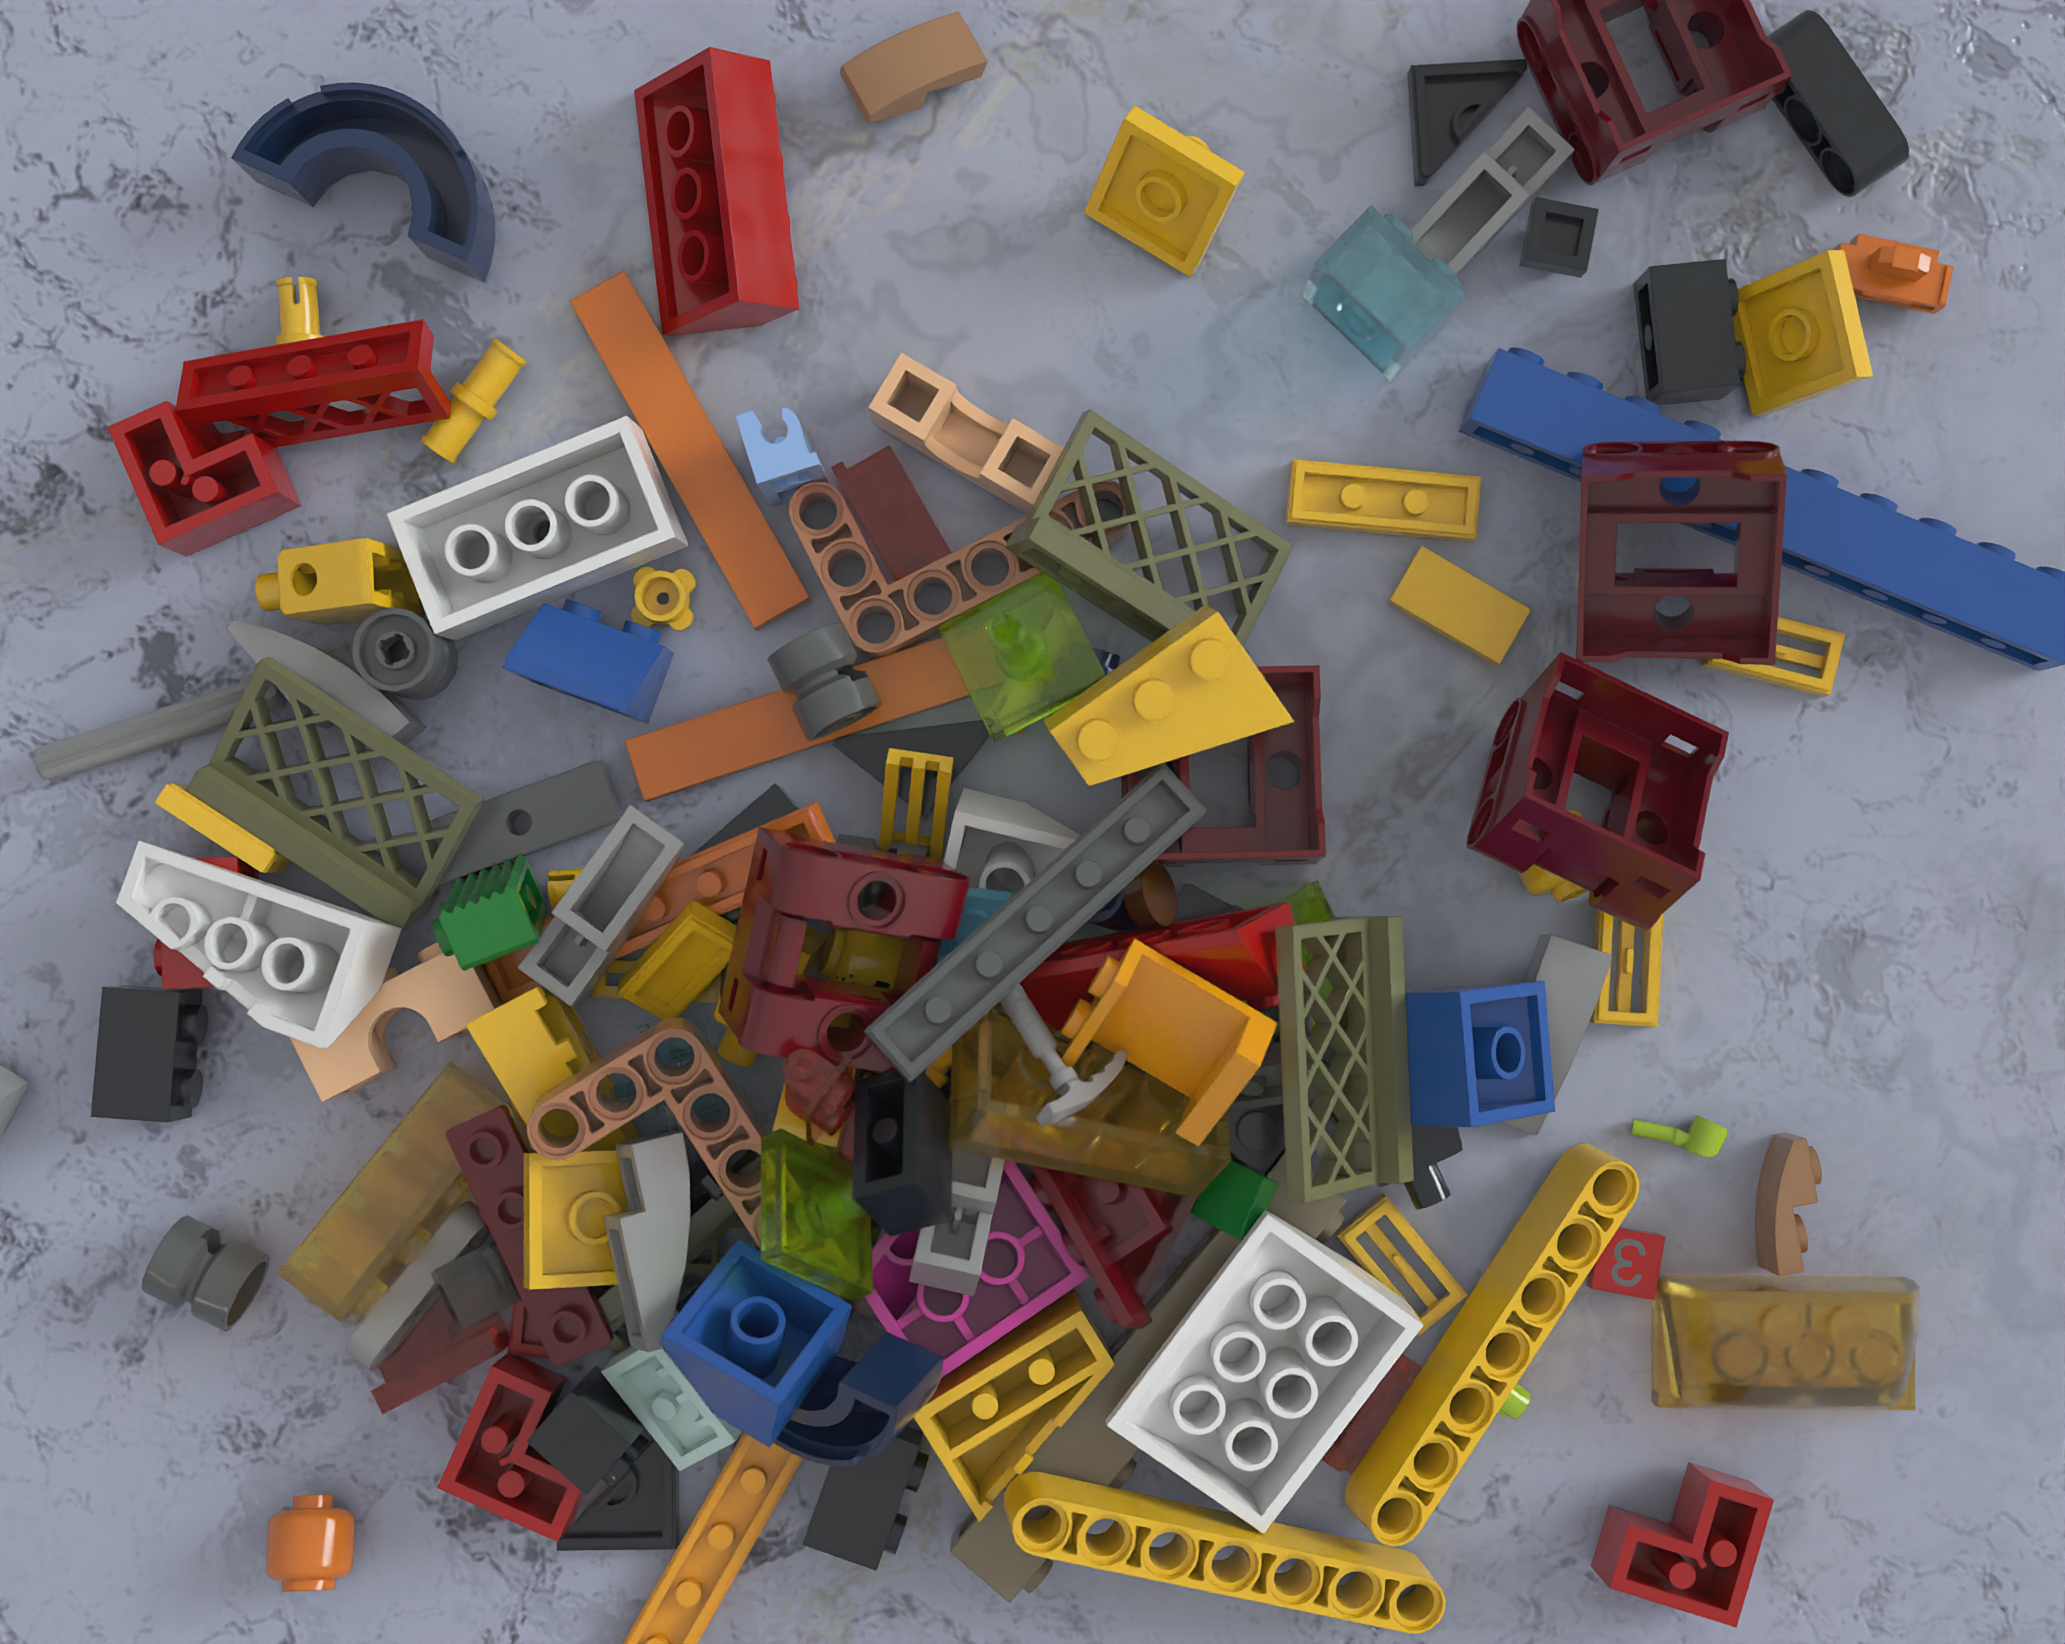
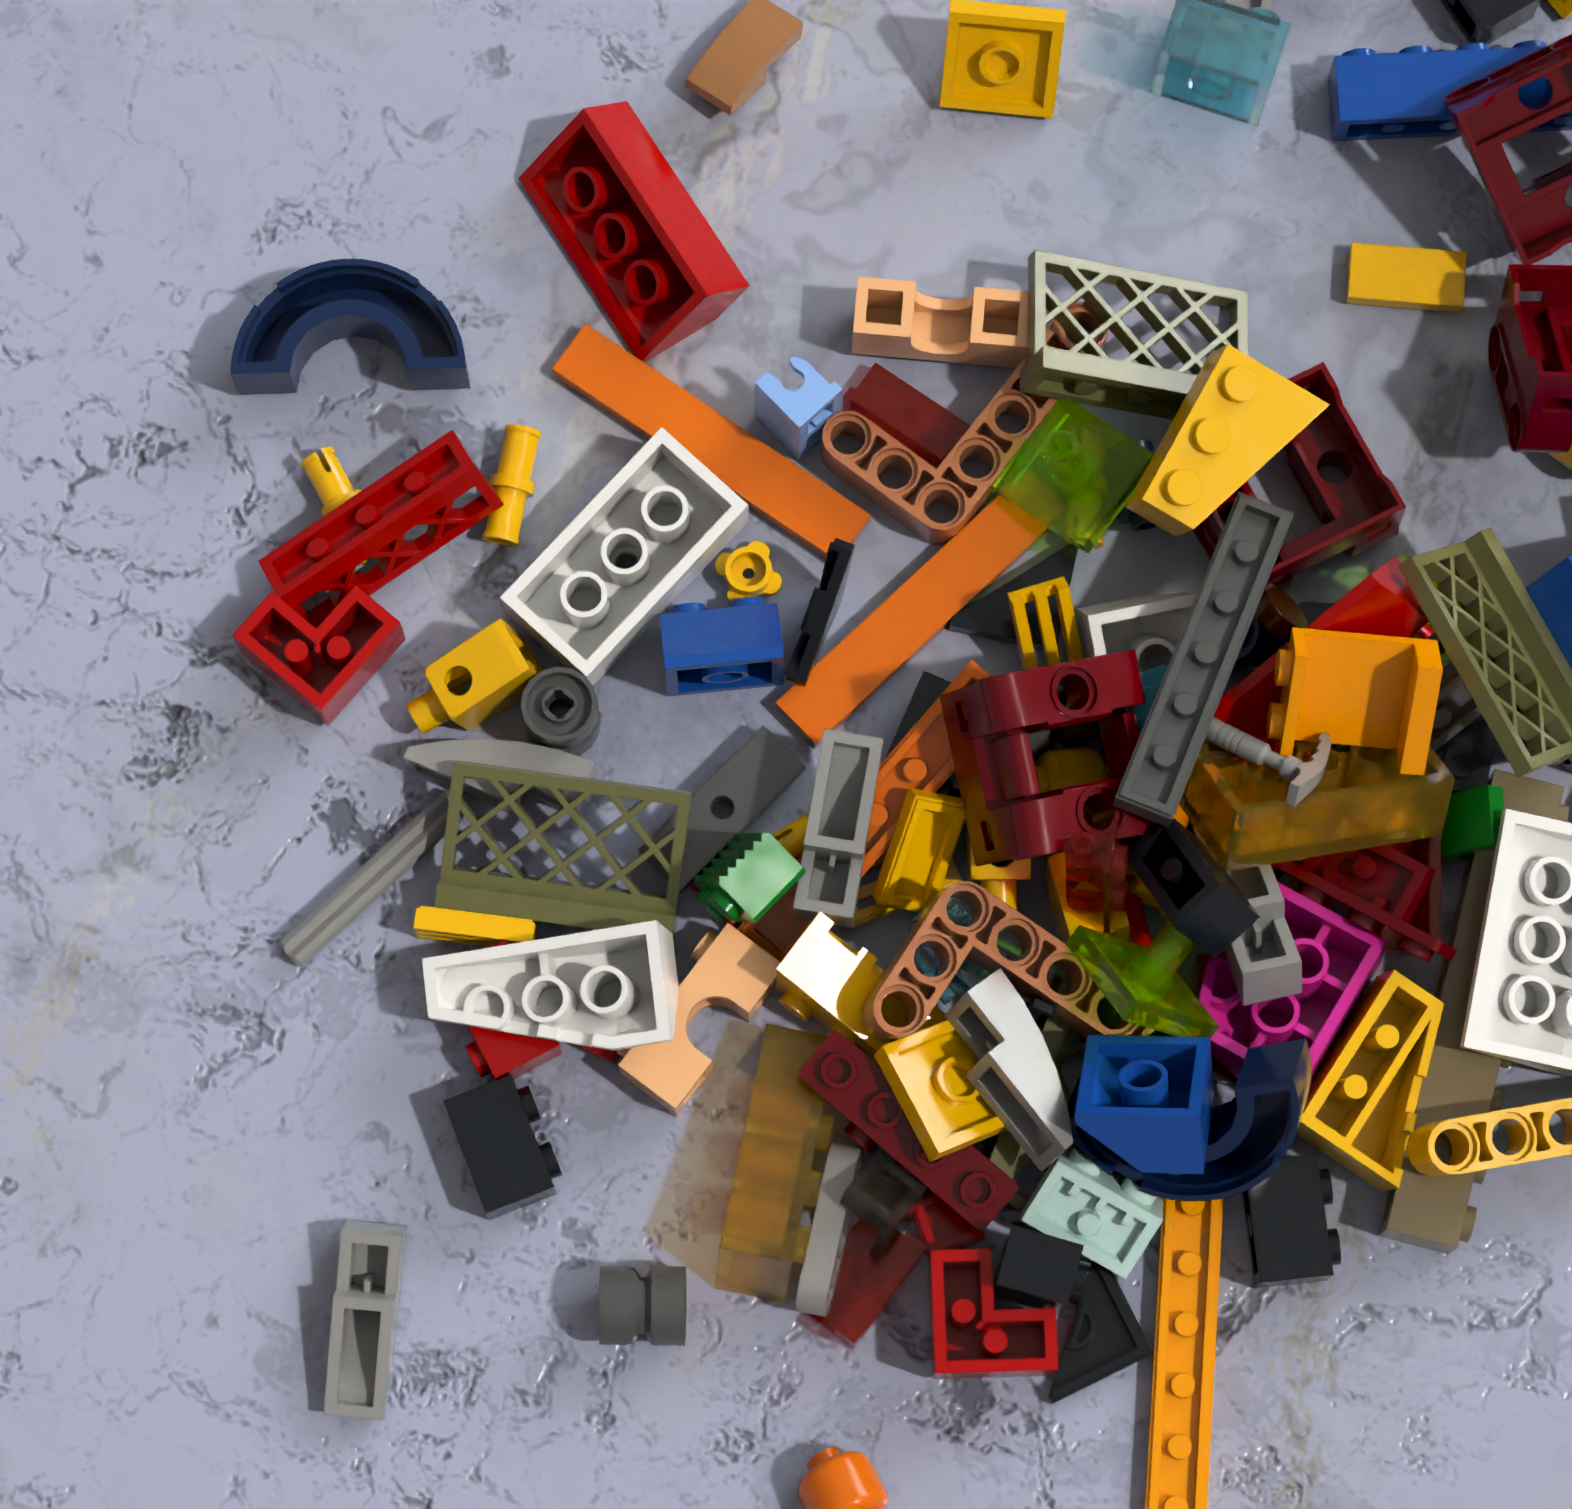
camera: 25 degrees left, 10 degrees down
dark grey wheel [767,622,882,741] -> none
yellow tile [1285,459,1481,543] -> none
none -> black tile [784,538,855,686]

